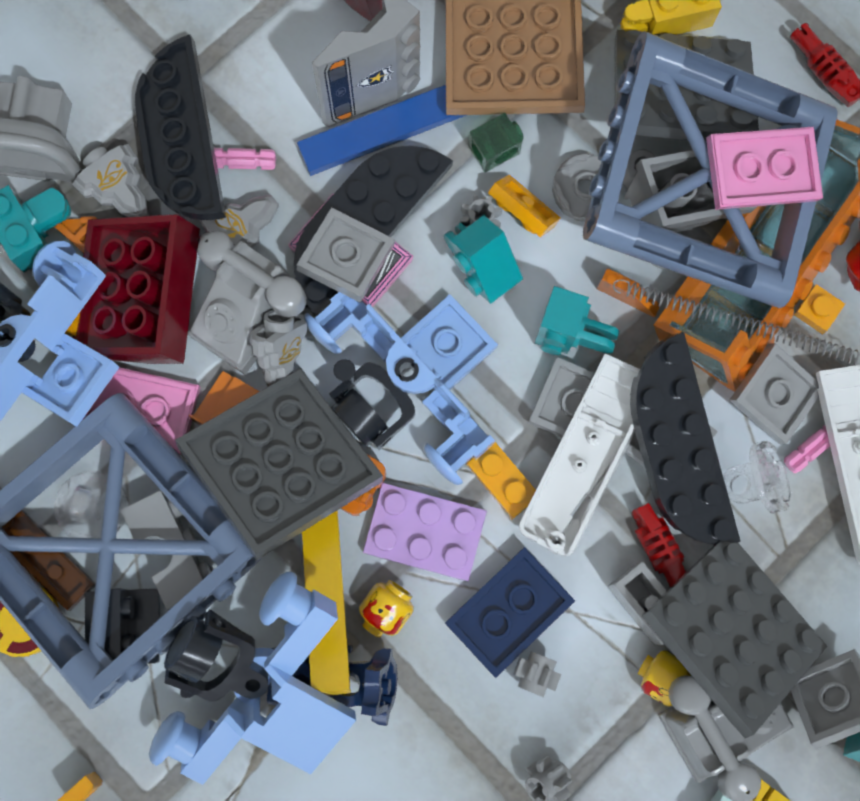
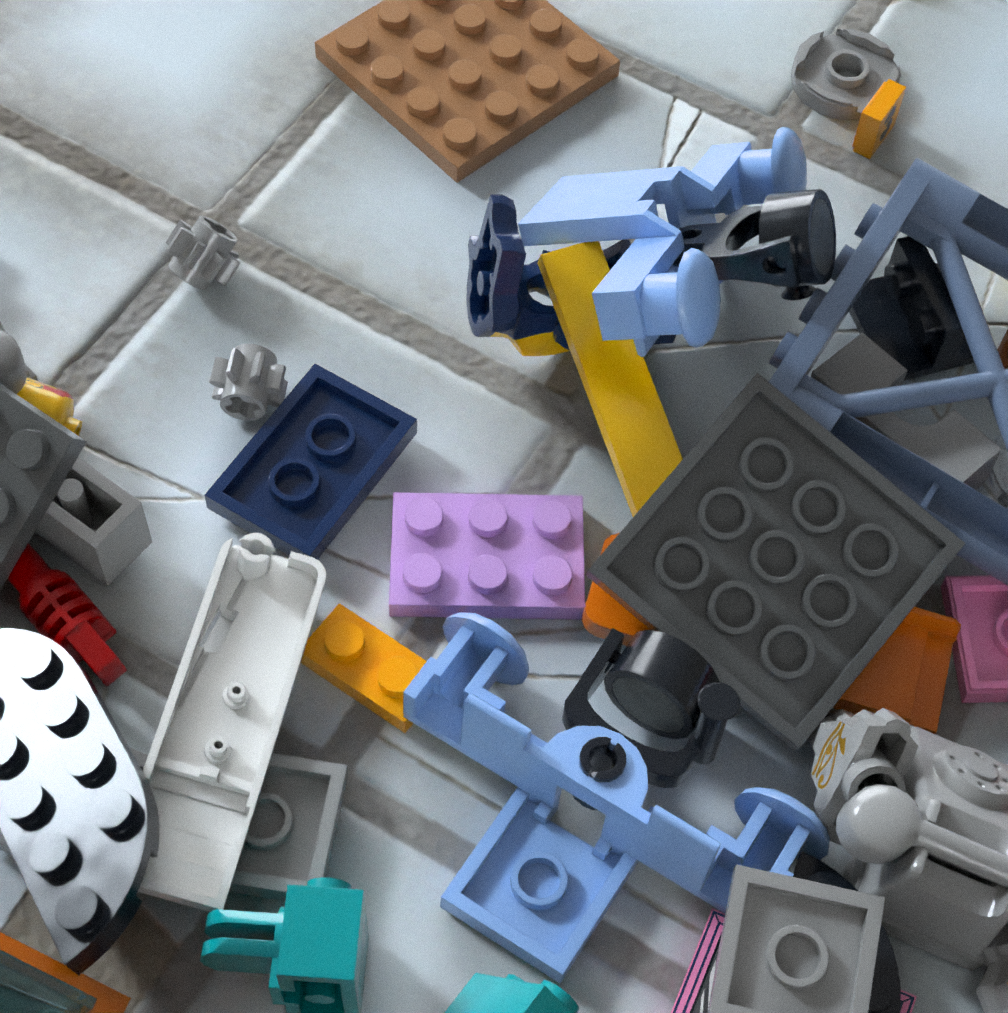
camera: 165 degrees right, 20 degrees down
yellow head [359,580,414,638] -> none

